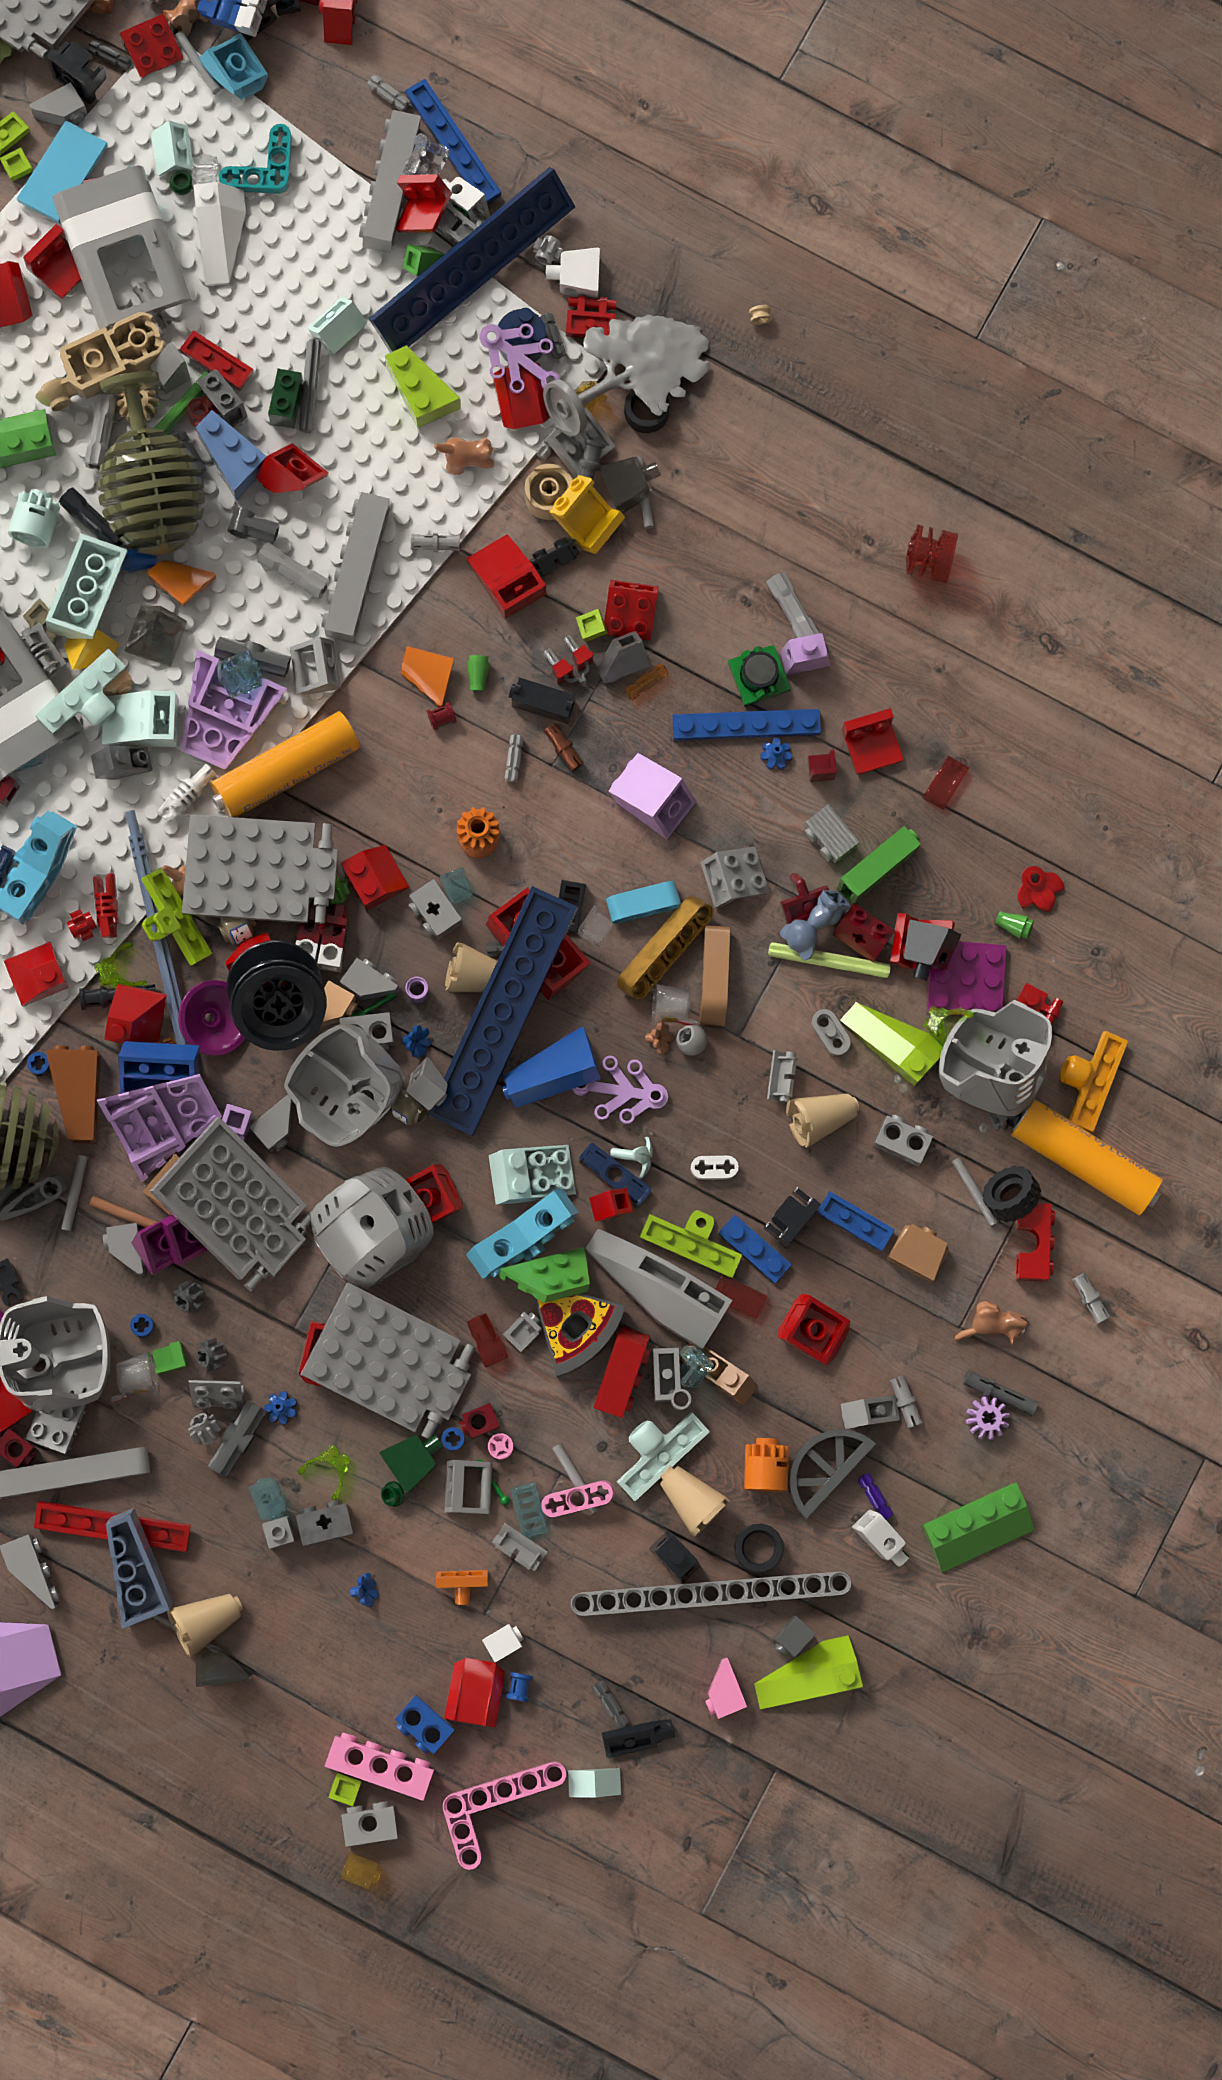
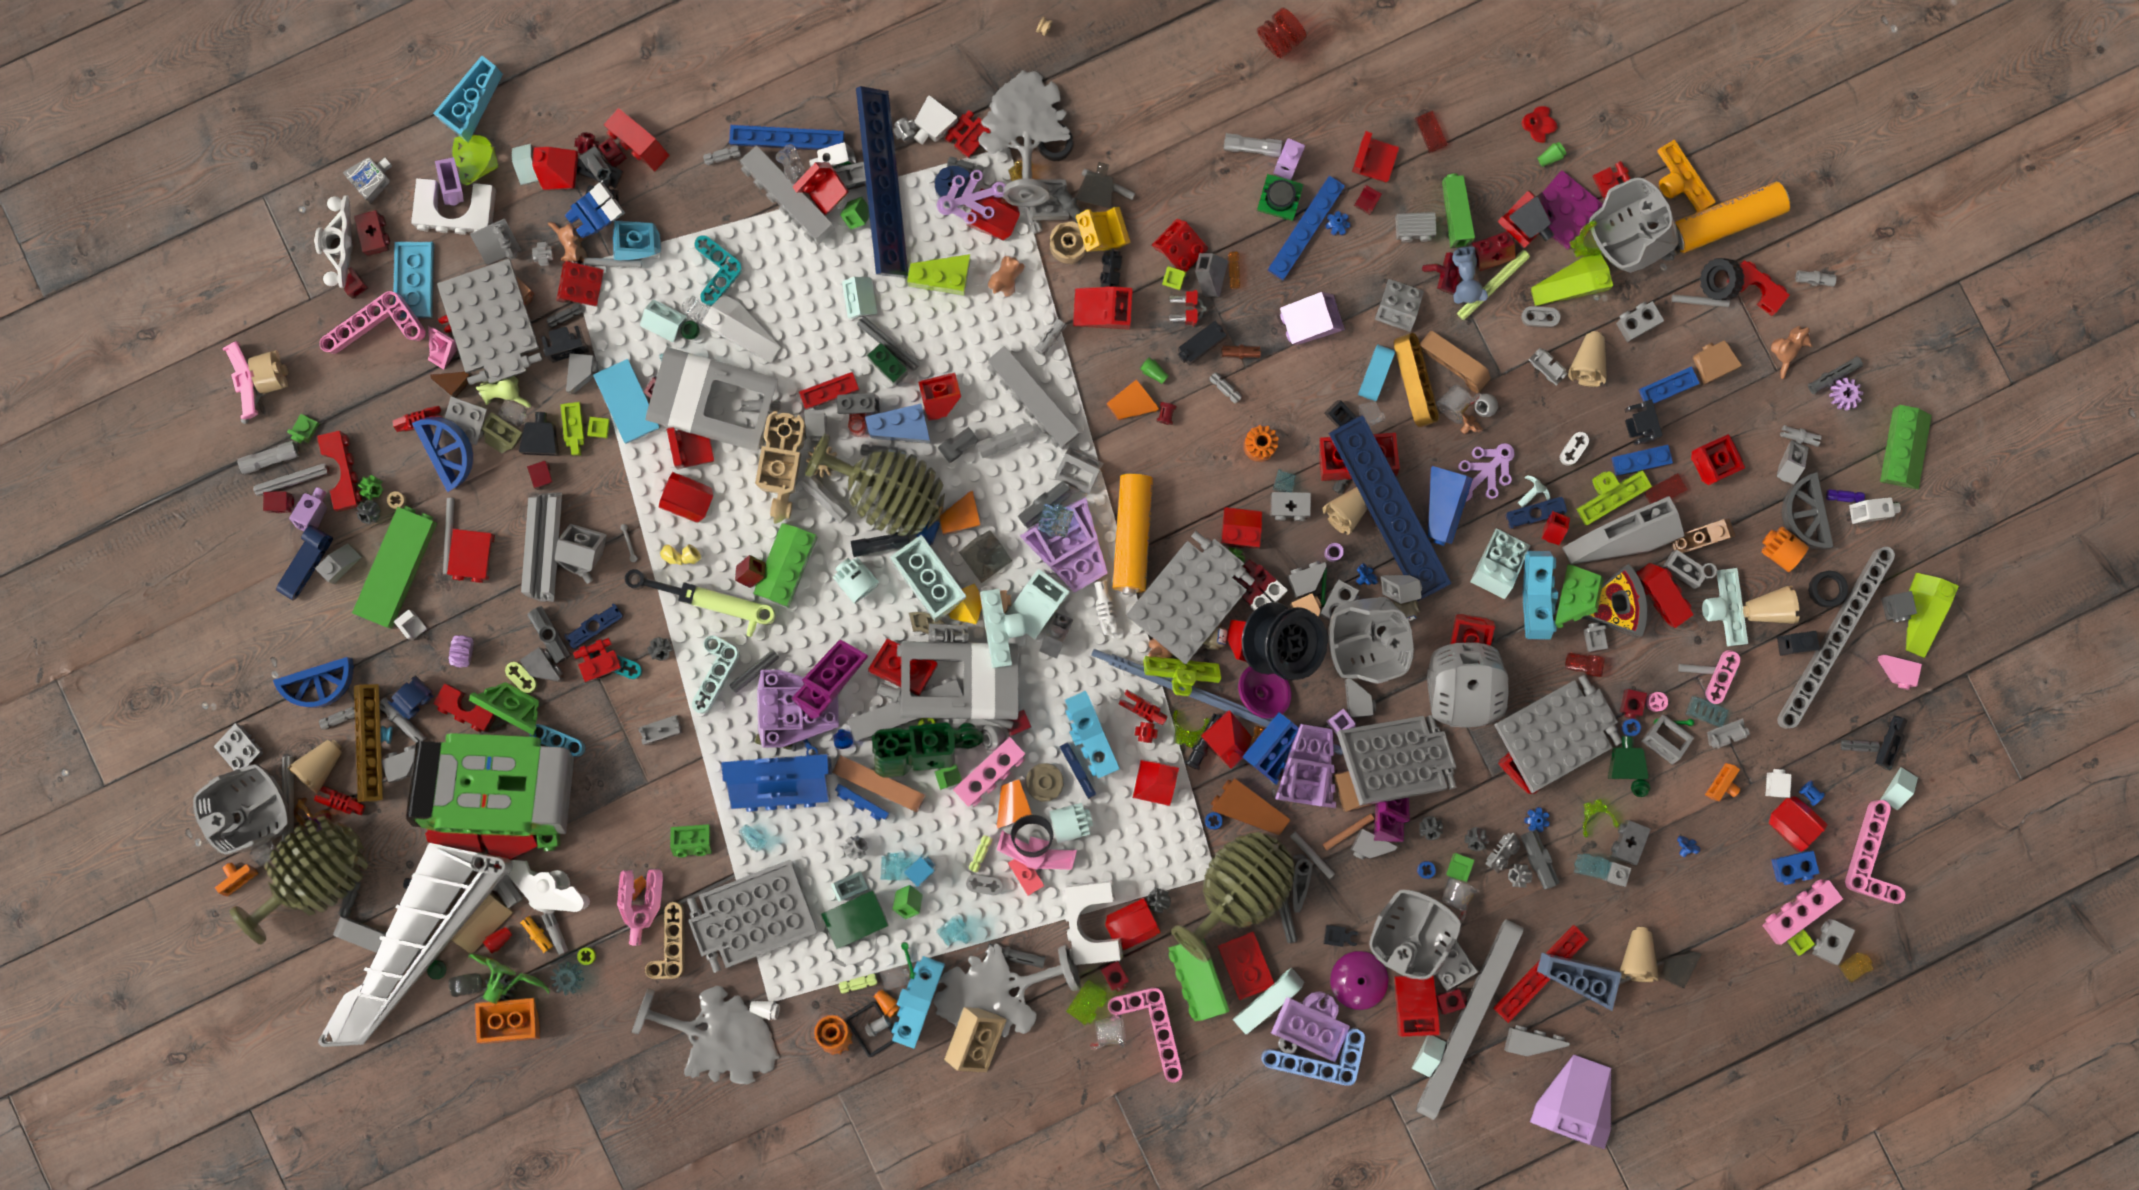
camera: 50 degrees left, 5 degrees up
bright green axle [152,372,209,438] -> none
clear light blue panel [679,1346,714,1388] -> none

